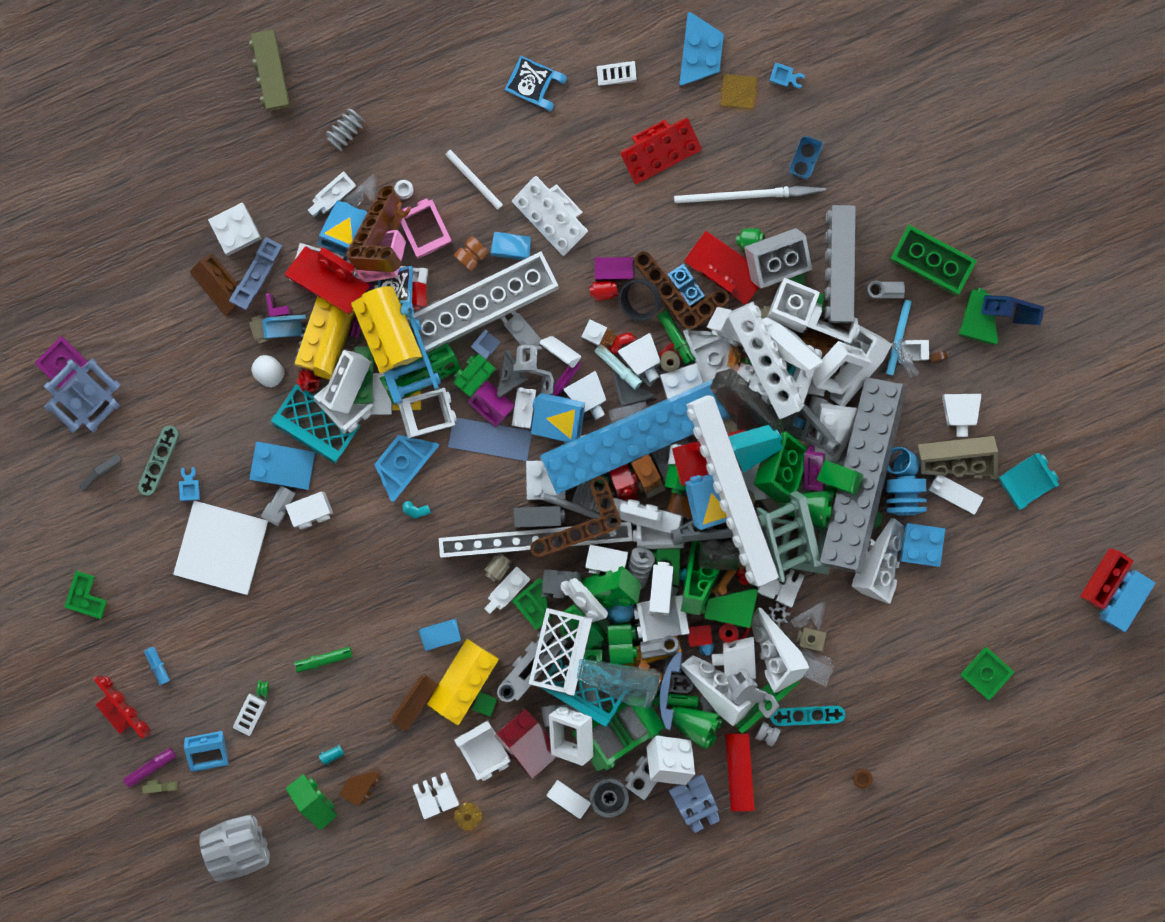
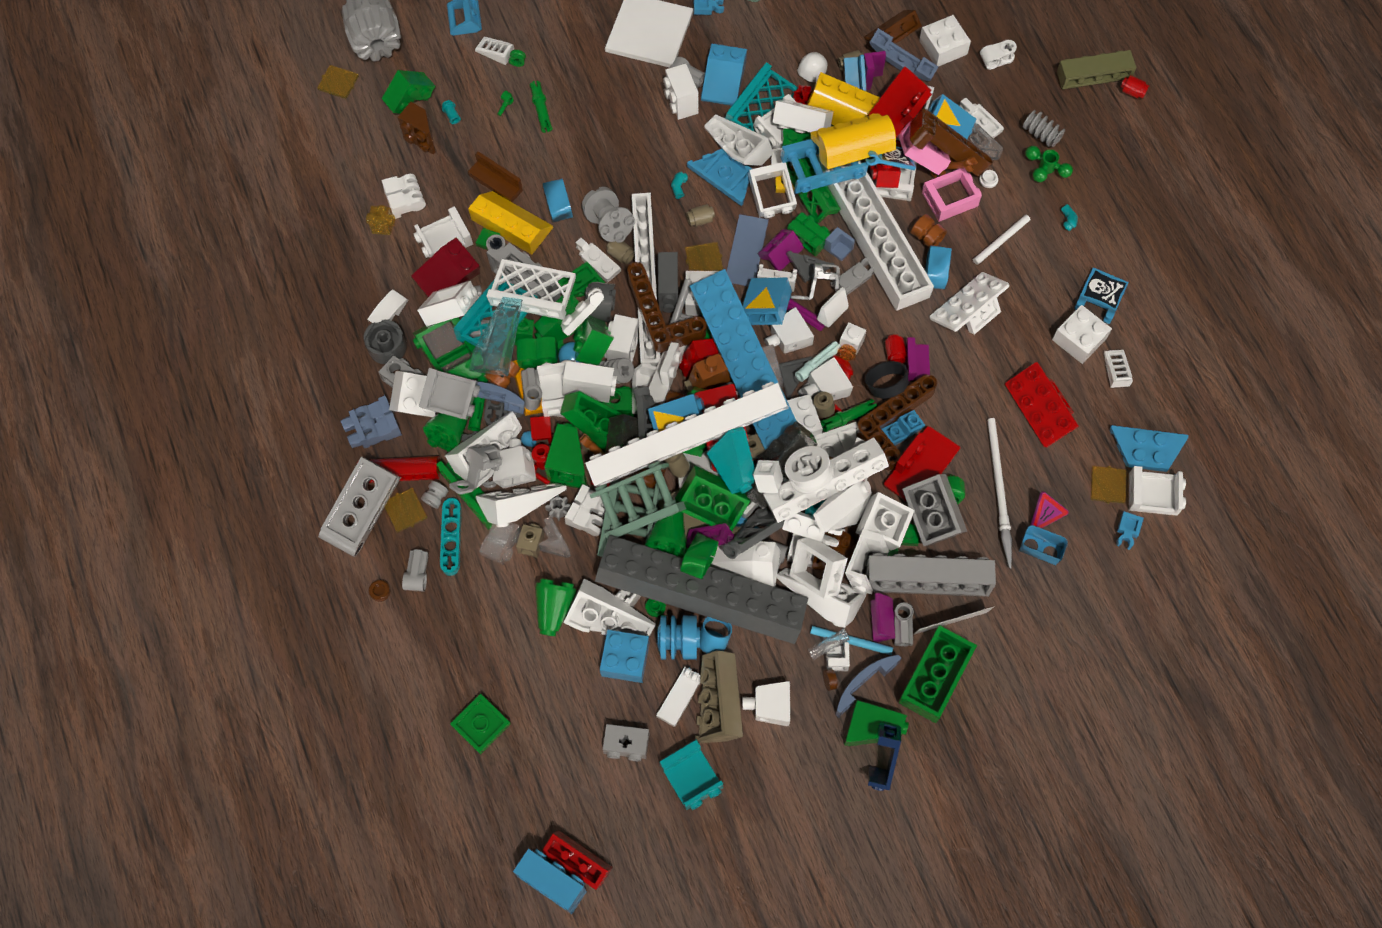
camera: 90 degrees right, 20 degrees down
none -> clear yellow piece [317,65,359,99]
none -> light grey hinge [318,457,401,557]
none -> clear yellow piece [385,488,427,533]
none -> light grey piece [402,550,429,592]
none -> light grey panel [419,368,480,420]
none -> green hand [497,90,514,116]
none -> green cone [535,579,577,637]
none -> light grey piece [582,187,635,243]
none -> light grey brick [603,724,650,761]
none -> clear yellow piece [685,242,723,271]
none -> dark tan brick [686,204,715,227]
none -> white wedge [704,114,773,166]
none -> white panel [753,460,783,493]
none -> white wheel [785,446,834,494]
none -> sand blue slope [835,655,902,718]
none -> magenta panel [871,593,895,642]
none -> white sticker [913,606,995,635]
none -> white piece [980,40,1017,70]
none -> green piece [1025,146,1073,182]
none -> piece [1031,491,1069,529]
none -> white brick [1052,305,1112,364]
none -> teal arm [1061,204,1078,231]
none -> red brick [1120,75,1150,99]
none -> white panel [1129,466,1186,516]

